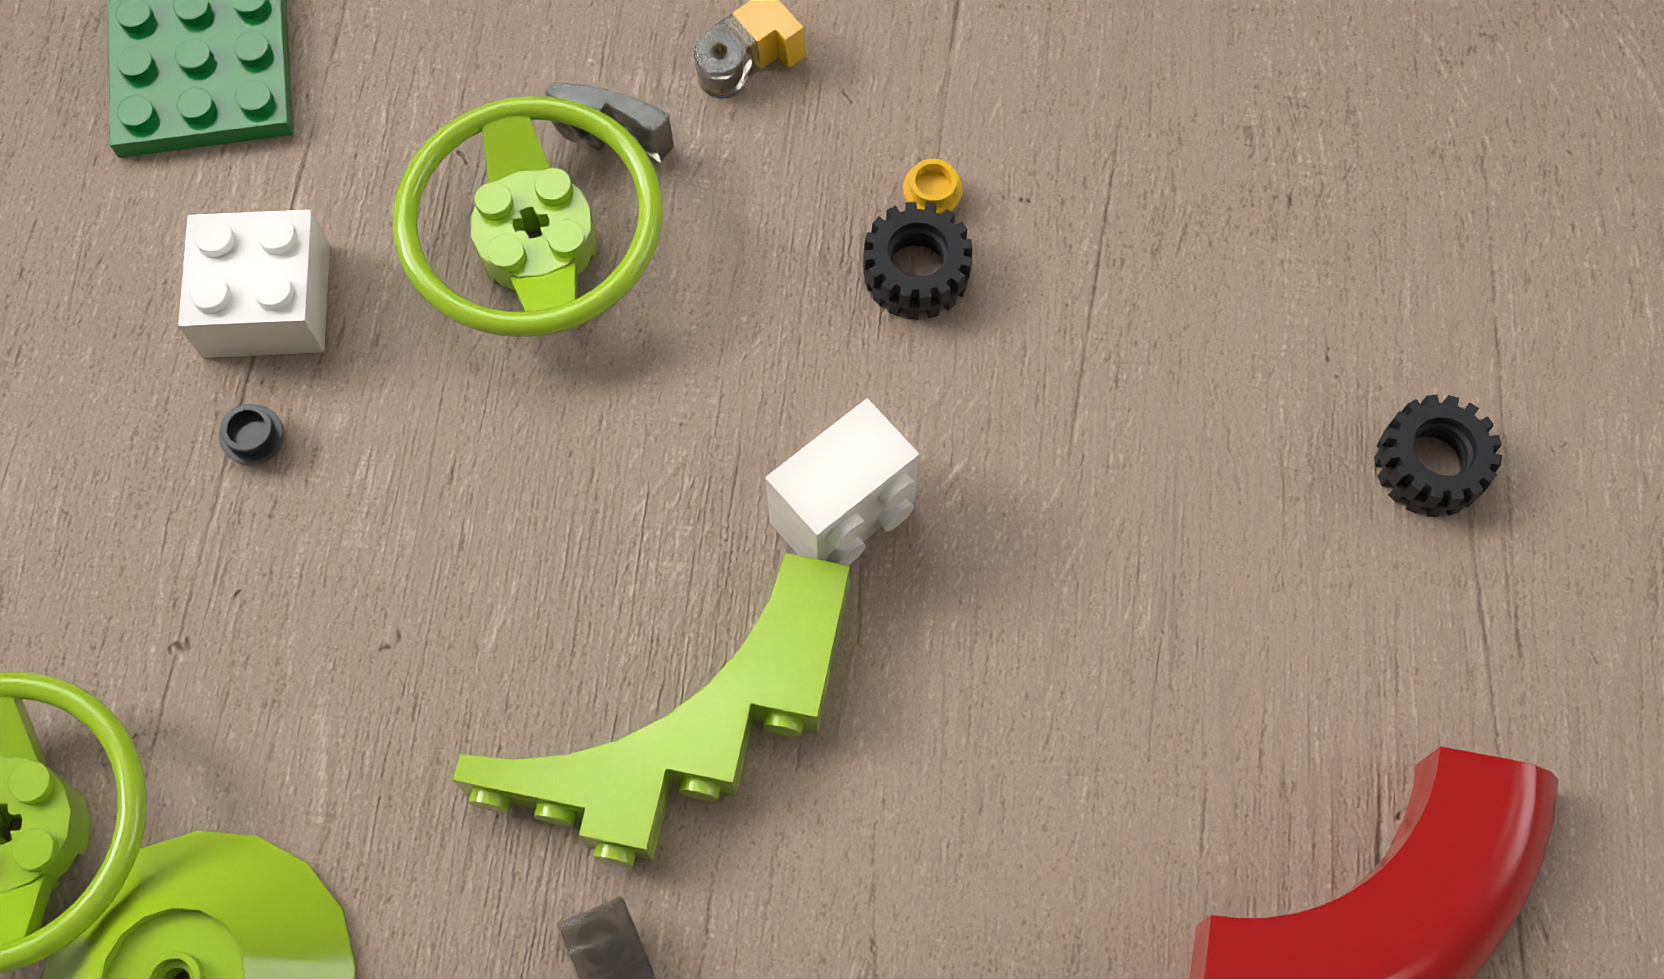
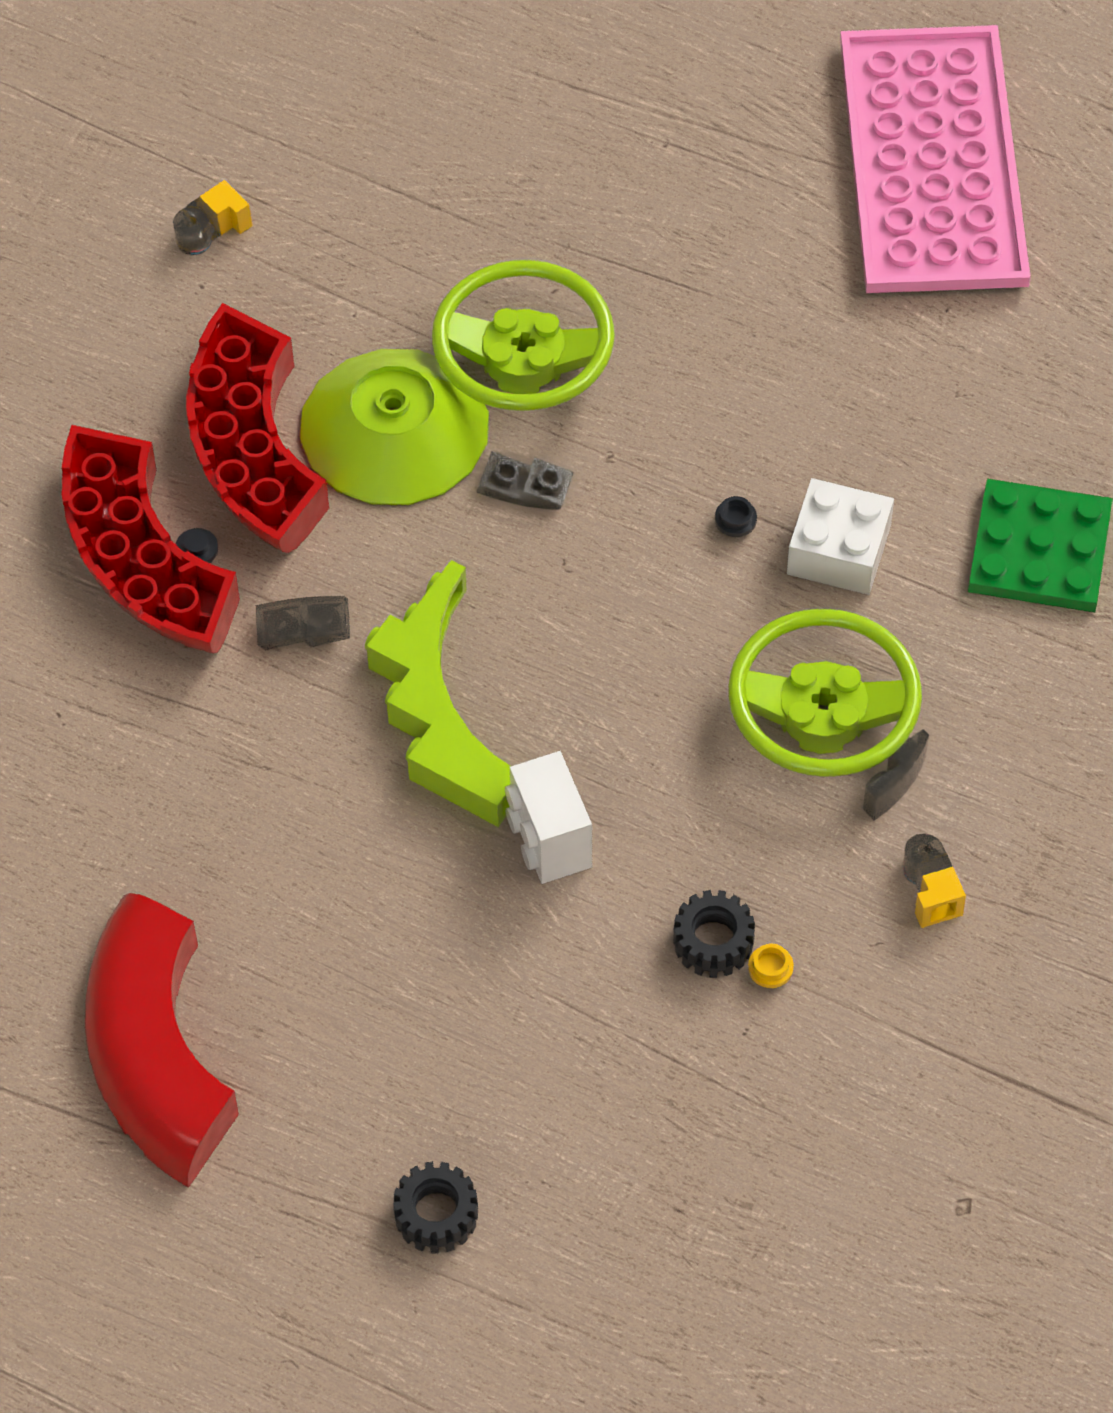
camera: 110 degrees right, 10 degrees down
none -> clear smoke slope [476,451,574,510]

